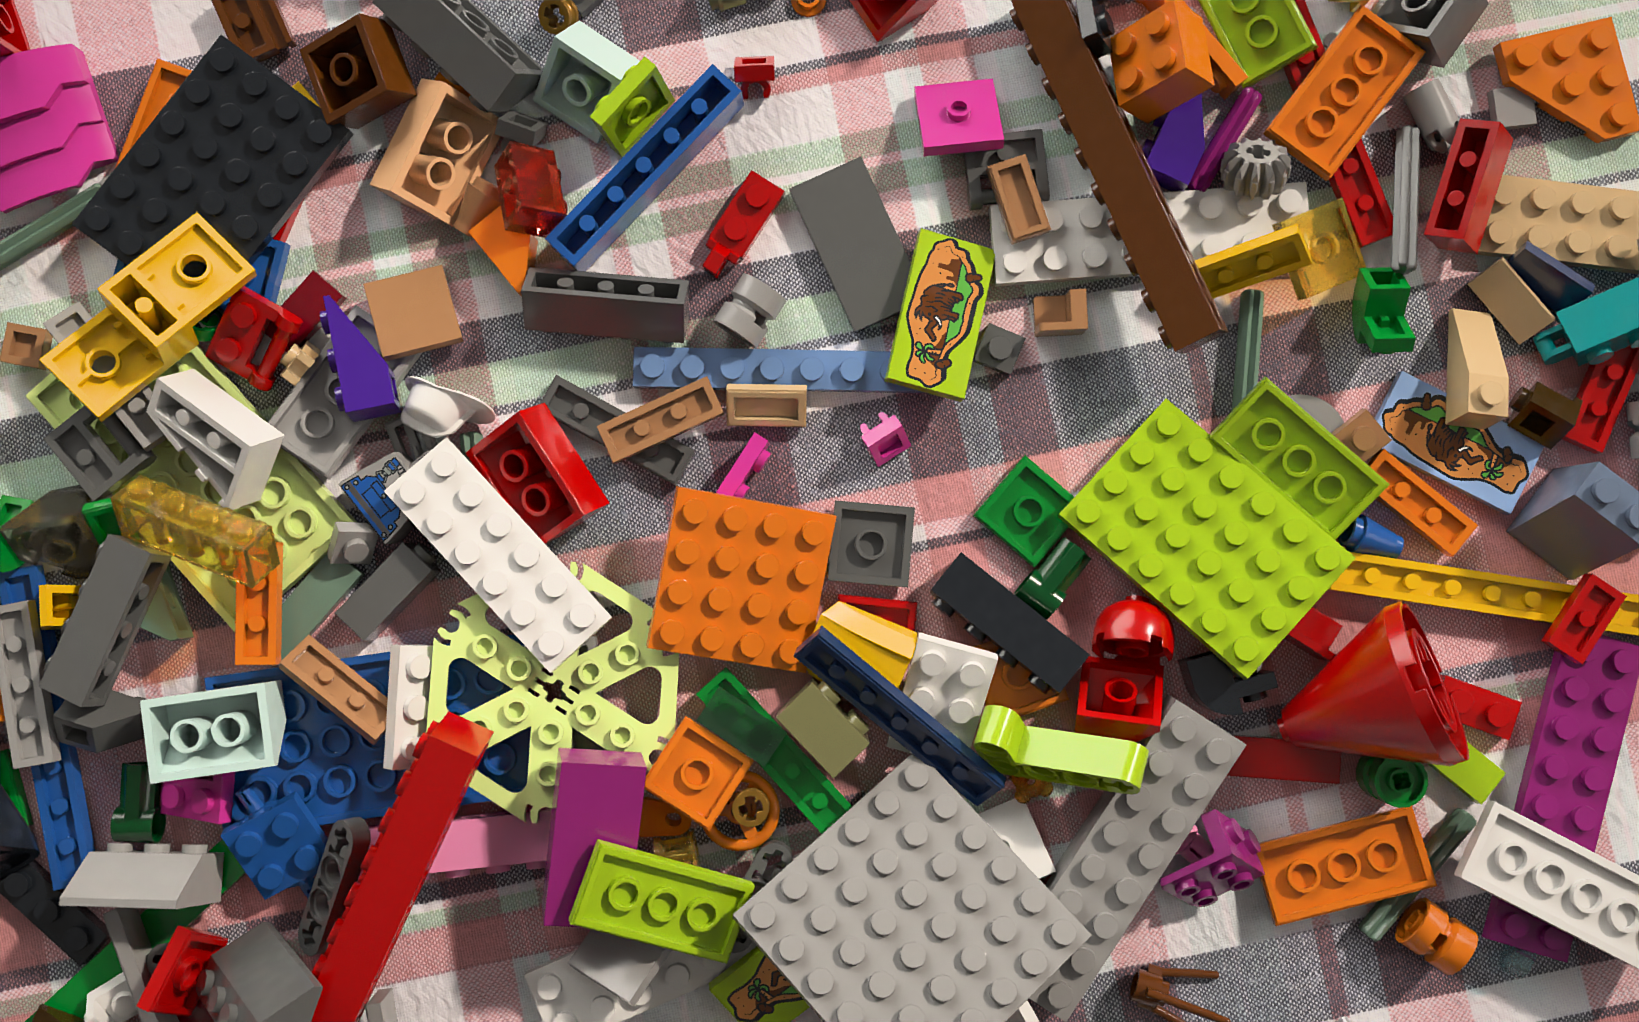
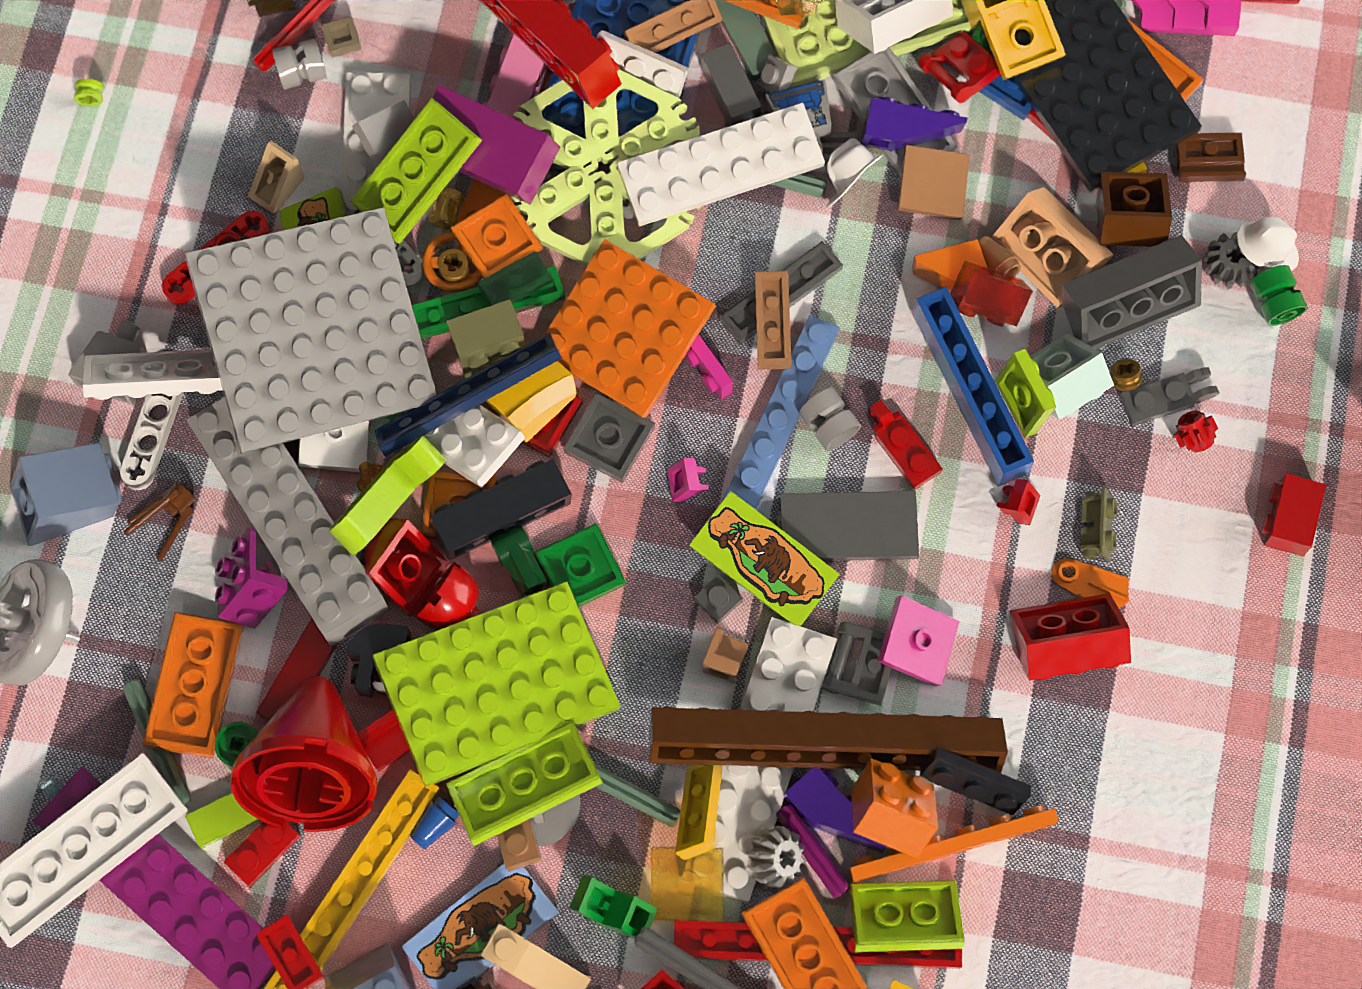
camera: 110 degrees right, 15 degrees down
dark red tile [265,270,347,352] -> none
tan plate [280,340,320,386] -> none
red slope [465,402,610,545] -> none
dark grey tile [495,110,548,160] -> none
dark grey brick [521,267,689,343] -> none
tan tile [726,384,807,427] -> none
medium nougat tile [986,154,1051,245] -> none
orange plate [1367,449,1478,557] -> none
orange wheel [1395,897,1478,976] -> none

